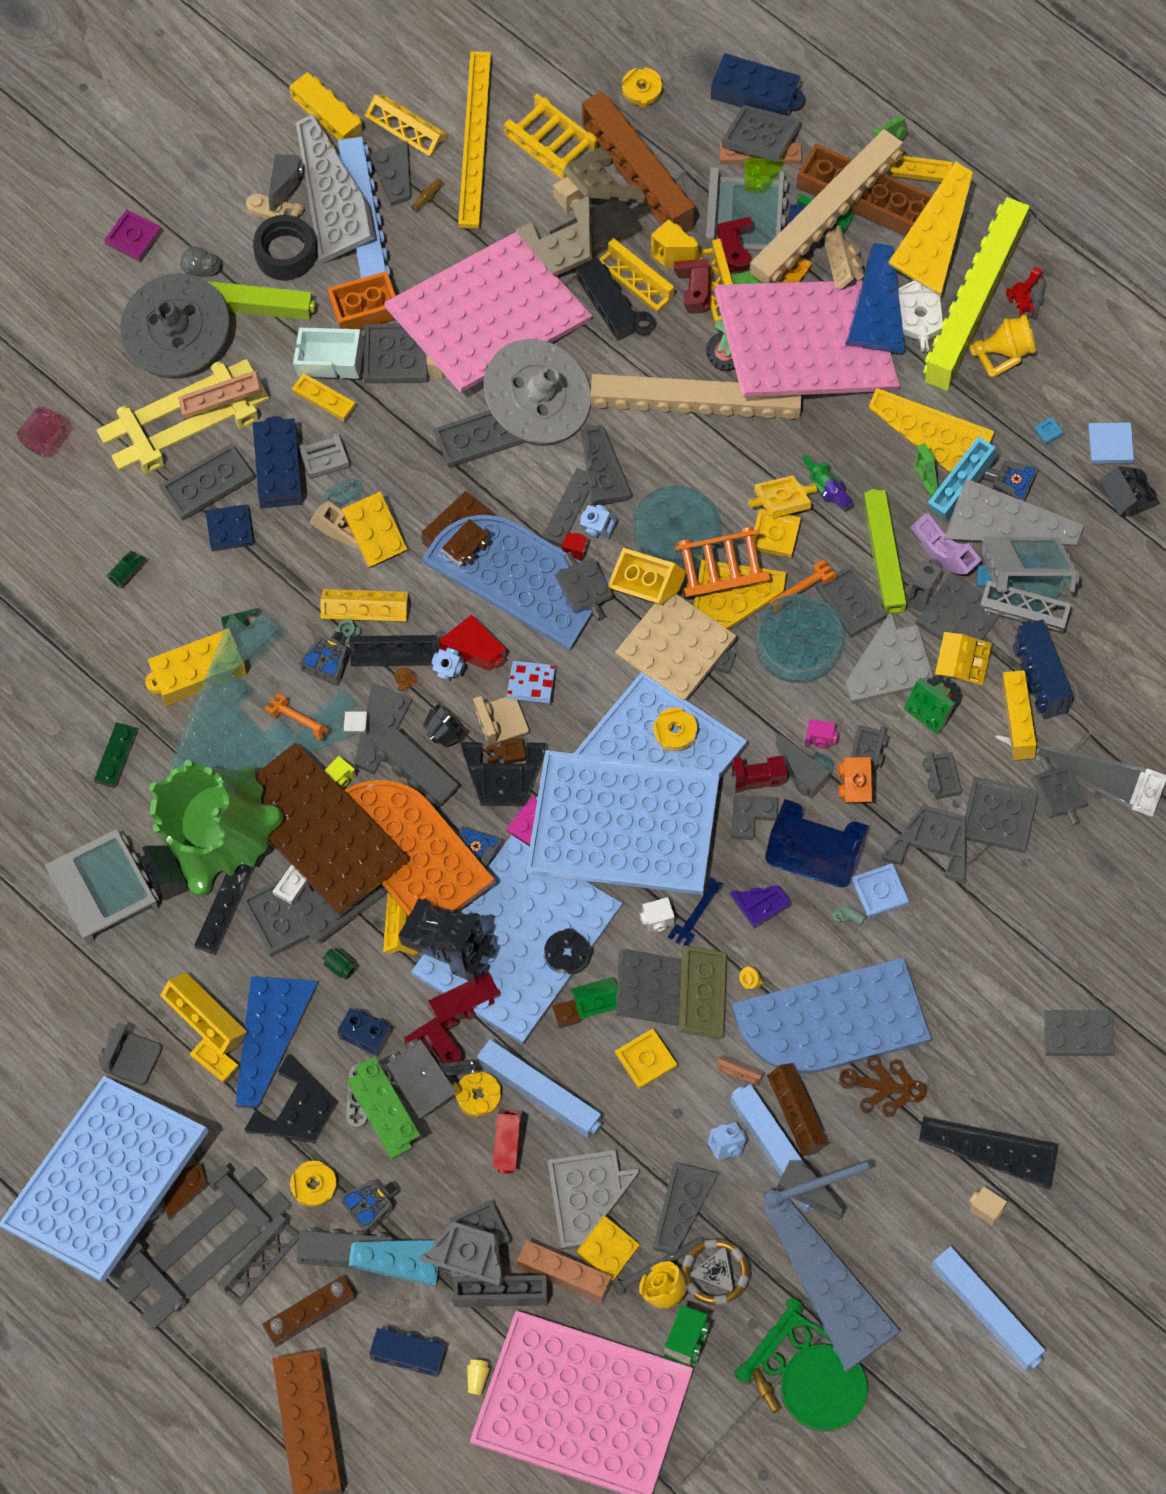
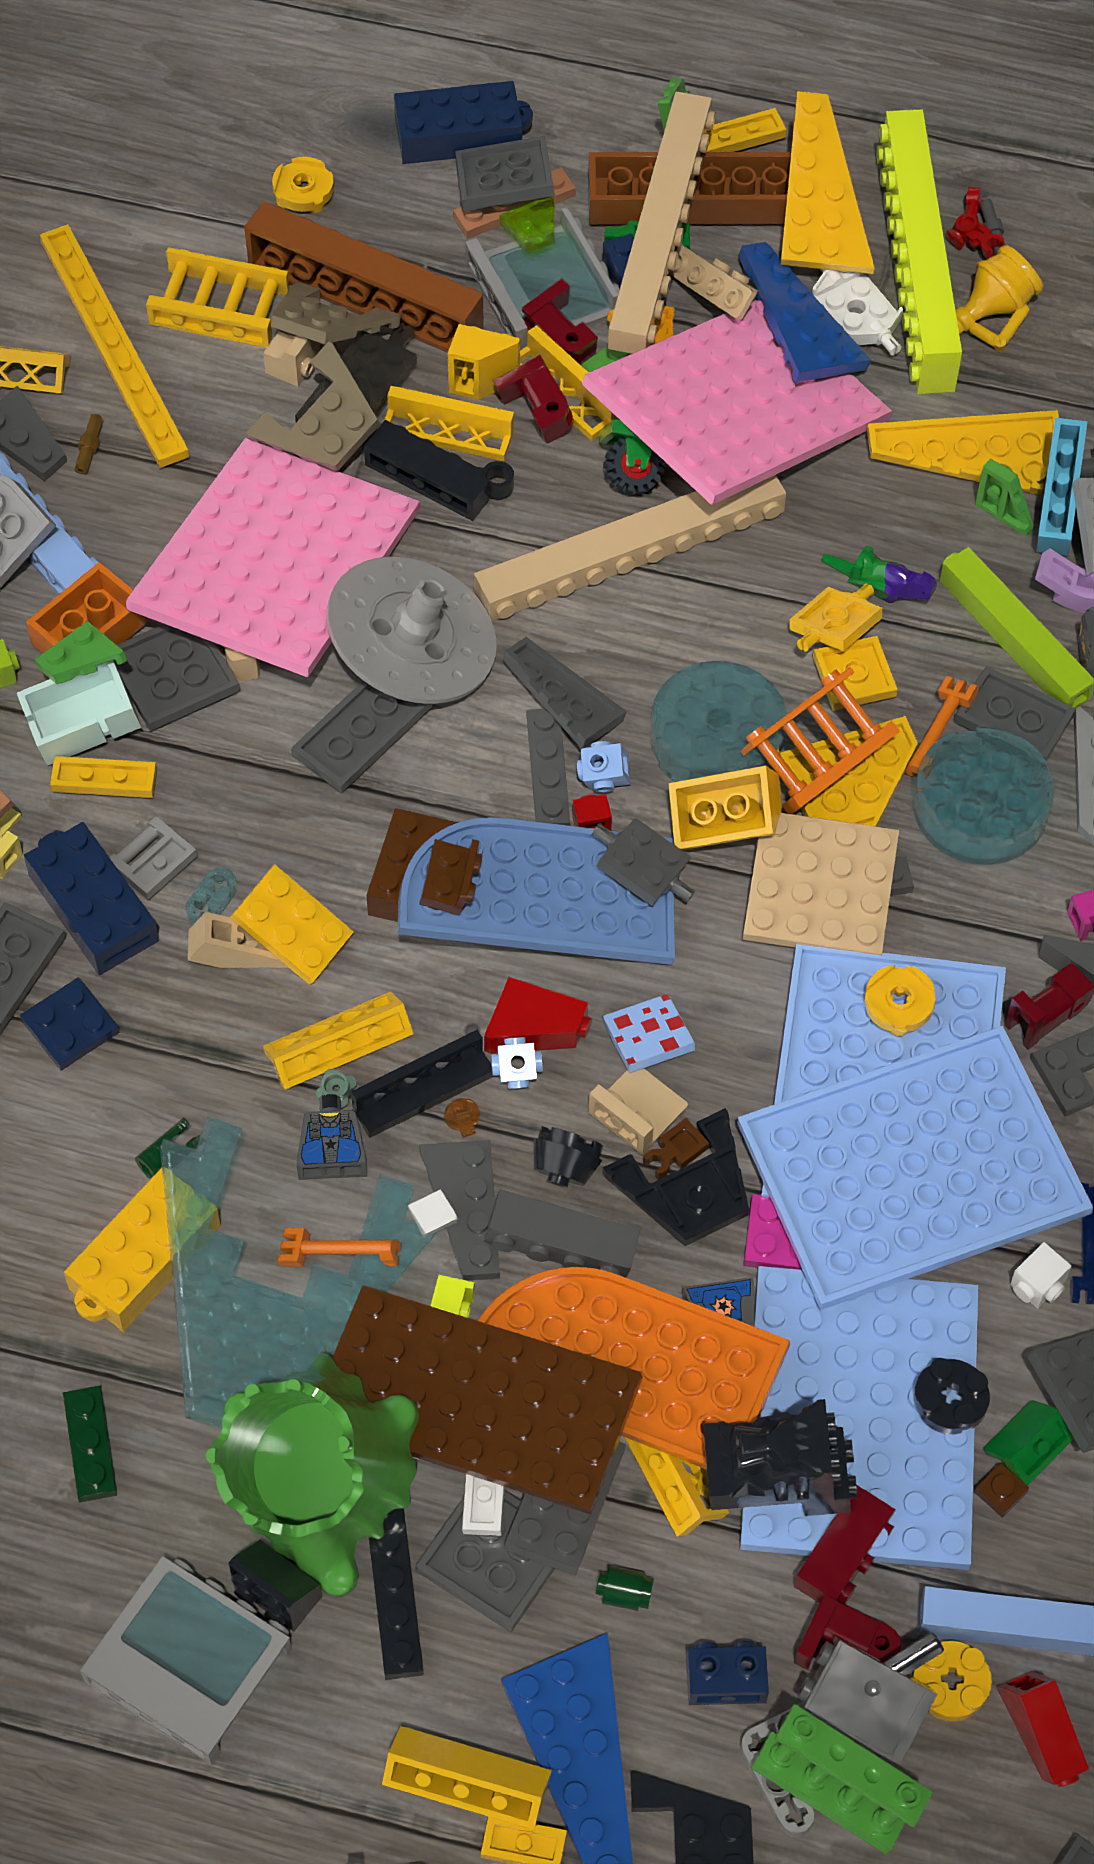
camera: 30 degrees left, 5 degrees down
none -> bright green wing [34,621,127,684]

